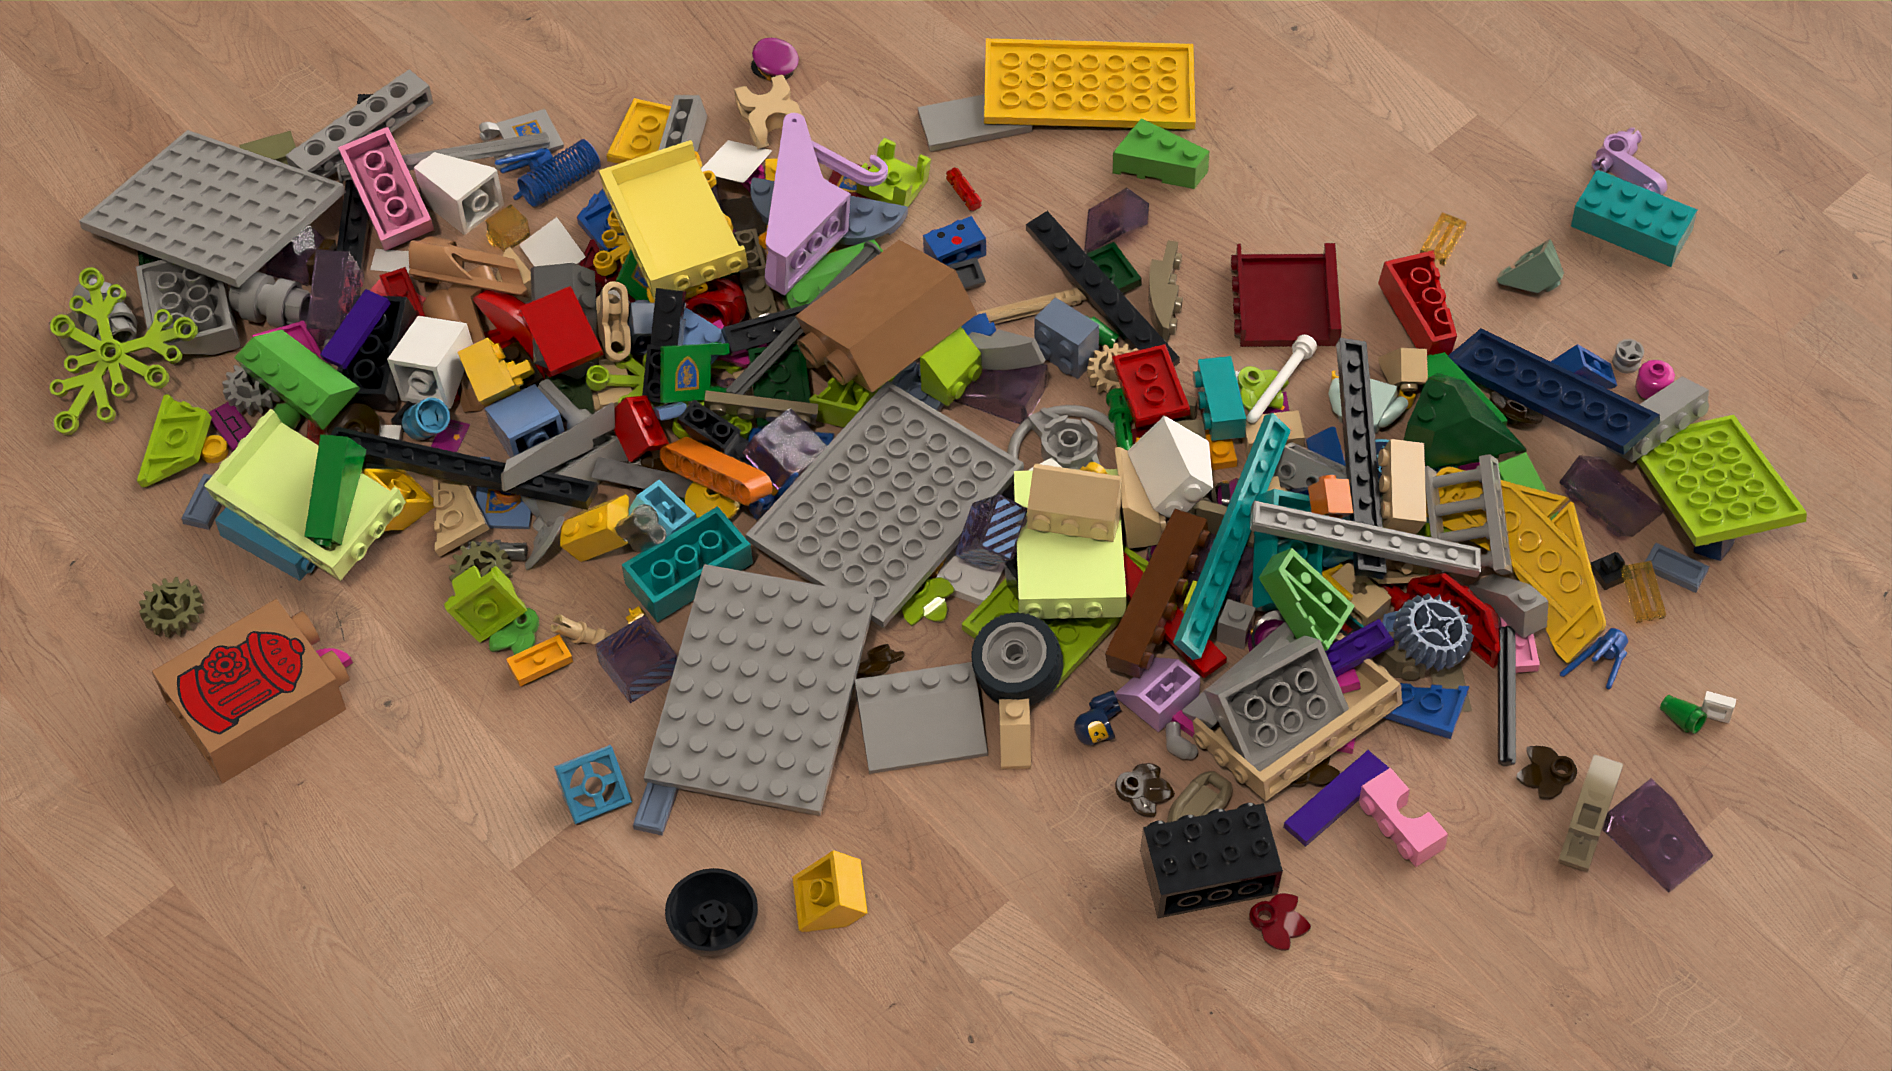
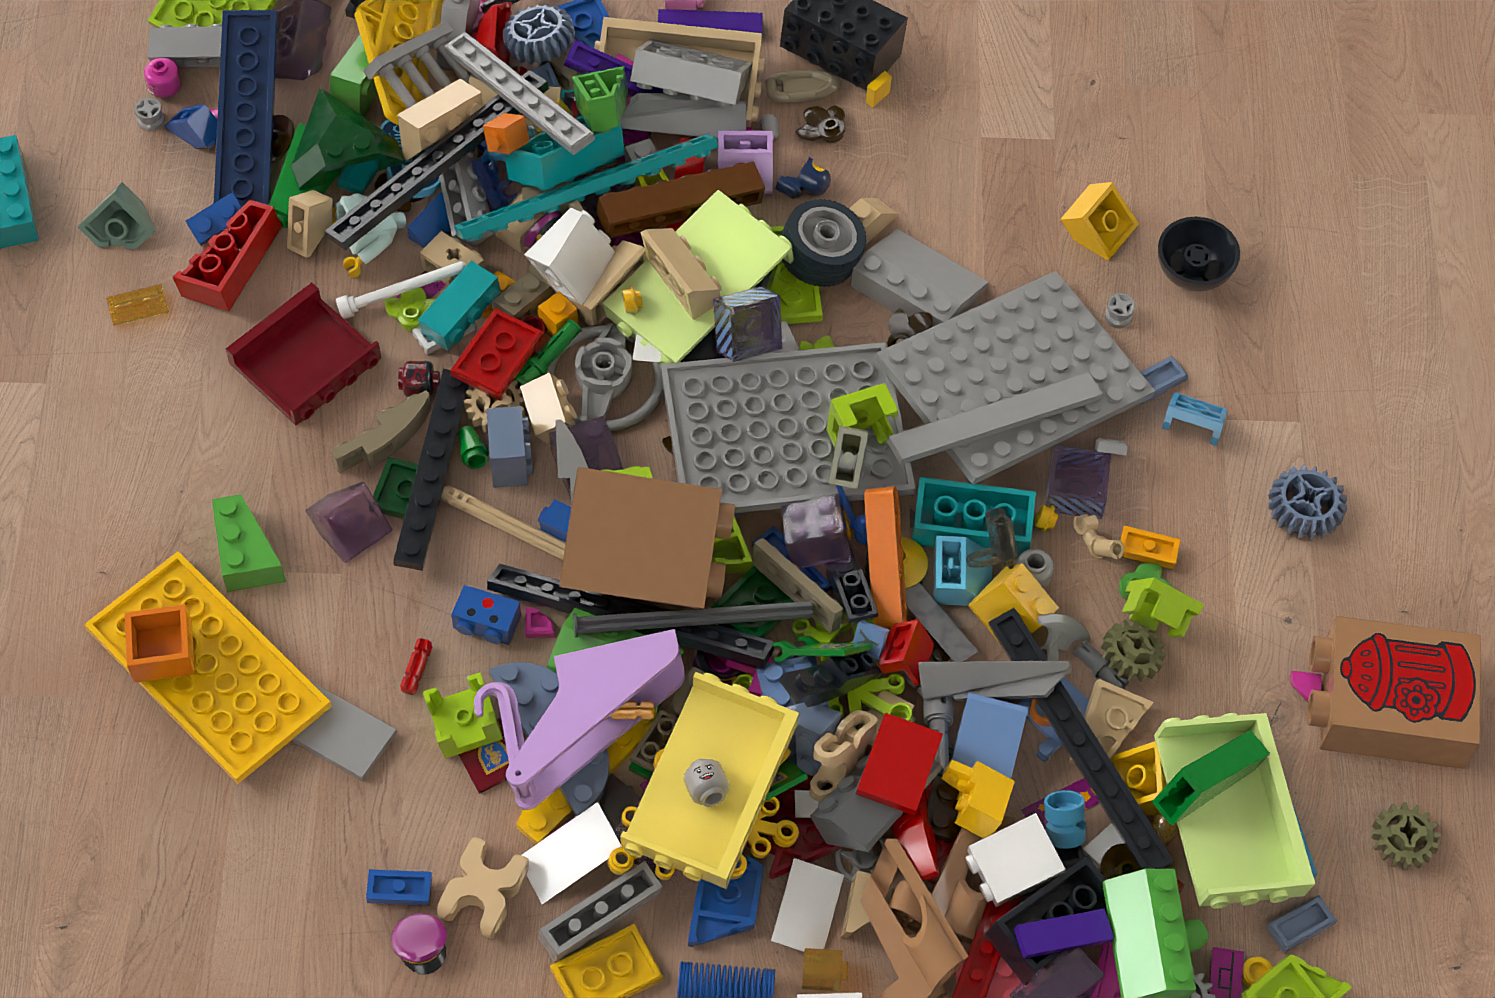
camera: 140 degrees left, 5 degrees up
none -> orange piece [125,604,195,683]
none -> blue plate [185,192,242,246]
none -> blue plate [366,869,432,906]
none -> head [398,361,440,397]
none -> brick [520,372,577,444]
none -> light grey head [684,759,730,807]
none -> lime panel [827,383,899,447]
none -> olive slope [828,425,868,489]
none -> yellow tile [866,71,892,108]
none -> light grey tile [887,372,1103,465]
none -> light grey head [1015,549,1054,589]
none -> light grey tile [1094,437,1128,456]
none -> light grey wheel [1105,293,1135,328]
none -> sand blue gear [1268,464,1347,541]

